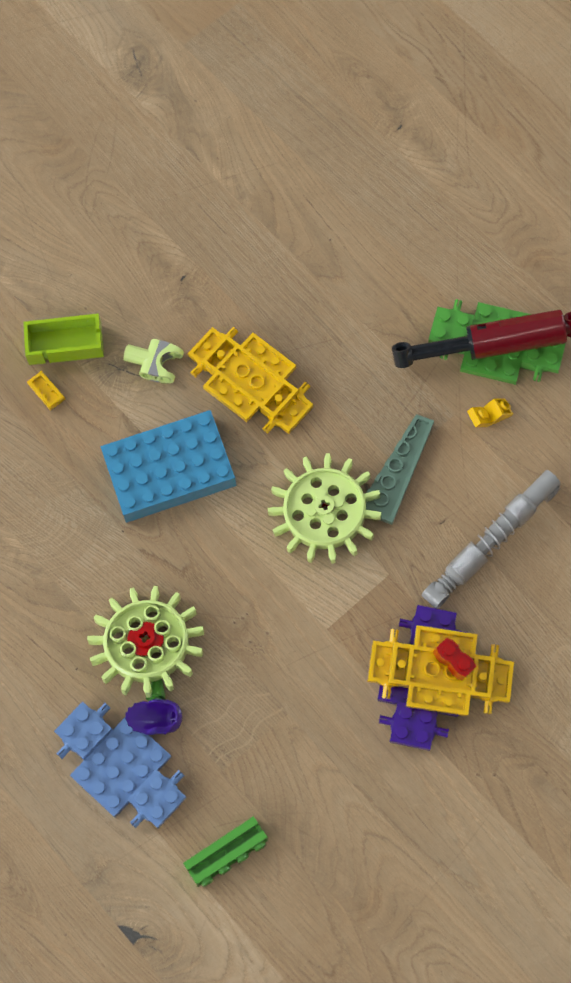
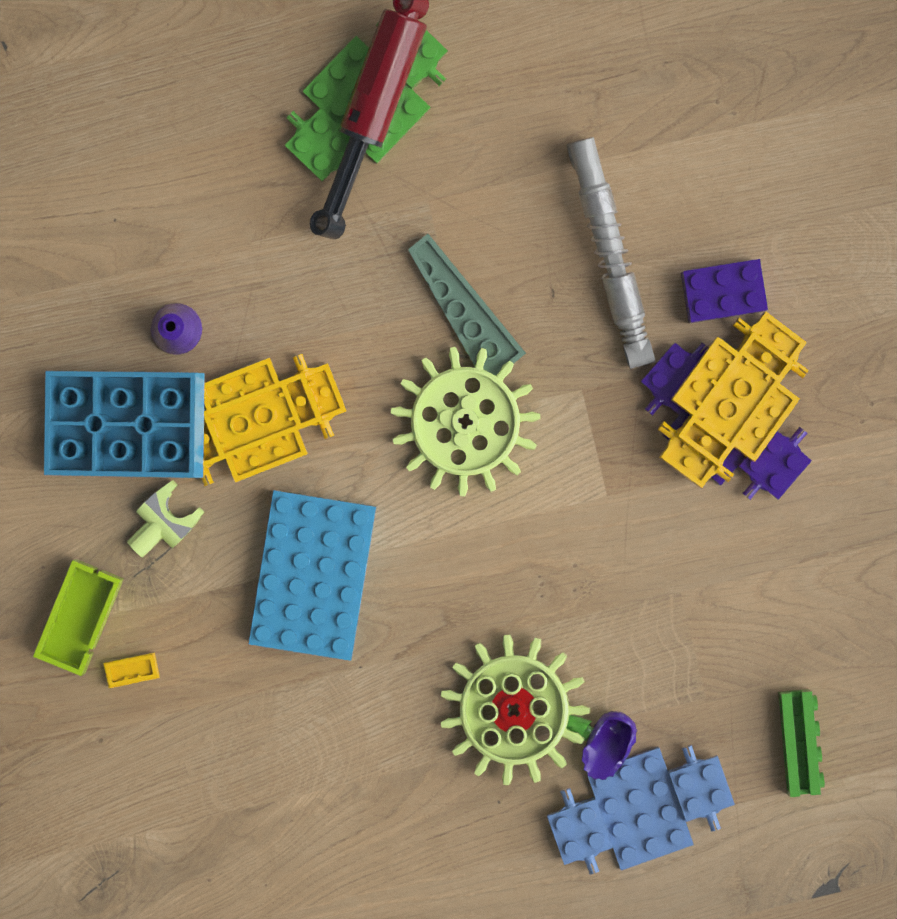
camera: 65 degrees left, 20 degrees up
red brick [433,637,476,681] -> none
yellow slope [467,398,514,427] -> none
none -> dark azure brick [44,371,205,478]
none -> dark purple cone [151,303,203,355]
none -> dark purple brick [680,259,768,324]

